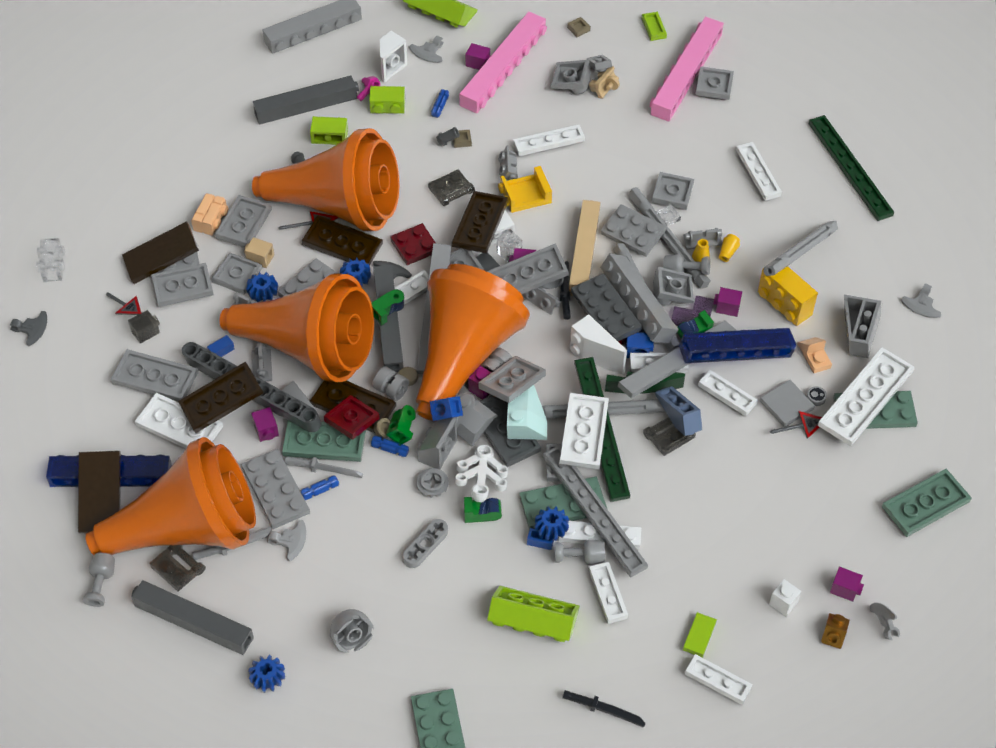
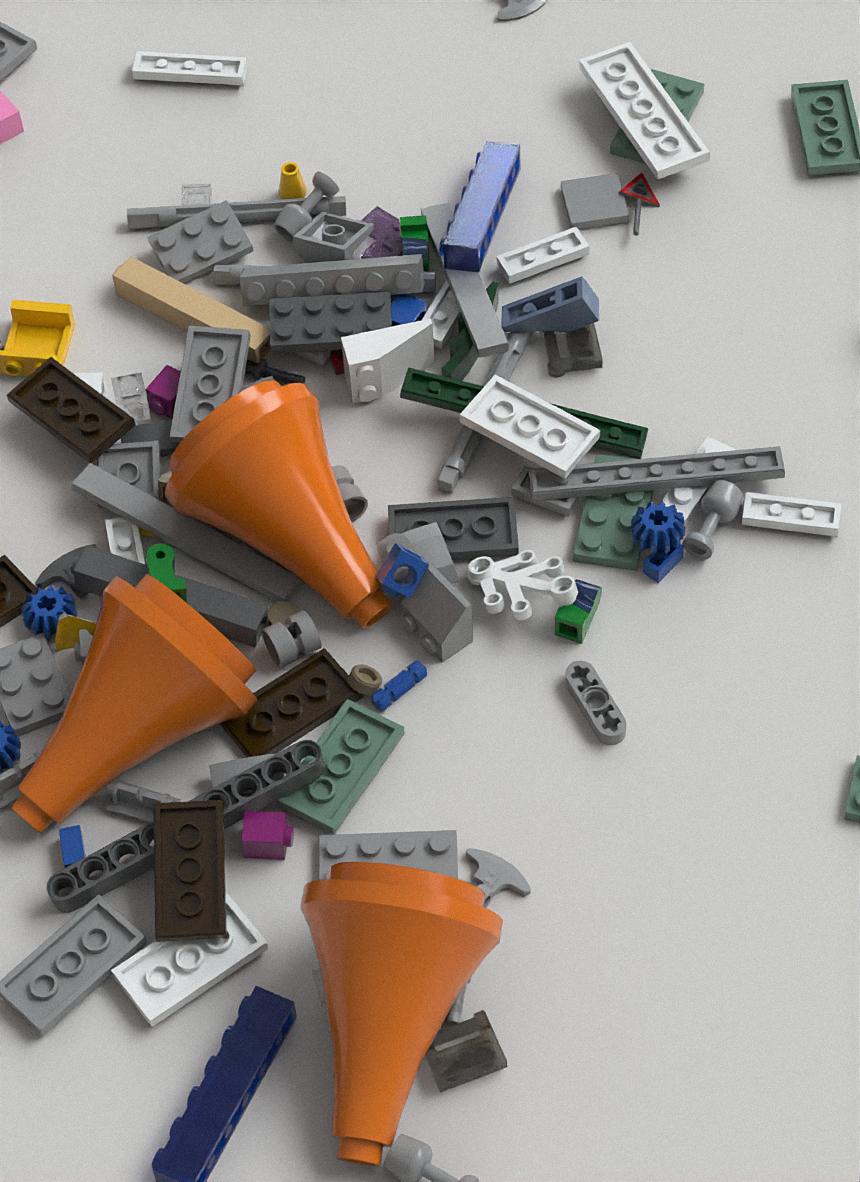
camera: 60 degrees left, 0 degrees up
dark brown tile [78,451,121,533] -> none
dark grey brick [131,580,254,655] -> none
blue gear [249,654,285,693] -> none
light grey sword [285,456,363,478] -> none
blue axle [301,475,339,500] -> none
dark red plate [324,395,380,440] -> none
light grey cylinder [330,609,374,653] -> none
green leg [386,405,416,446] -> none
dark red plate [390,223,436,265] -> none
light grey gear [417,468,449,498] -> none
magenta brick [468,365,491,399] -> none
light grey plate [479,356,546,403] -> none
lime slope [487,586,580,642] -> none
light aqua wedge [507,385,547,440] -> none
light grey plate [652,172,694,210] -> none
light grey hinge [683,228,722,249] -> none
magenta brick [713,287,743,317] -> none
yellow cone [719,234,740,262] -> none
yellow brick [757,266,818,326] -> none
light grey piece [764,221,838,276] -> none
light nougat slope [798,337,832,373] -> none
light grey tile [807,386,827,406] -> none
light grey wedge [844,294,881,358] -> none

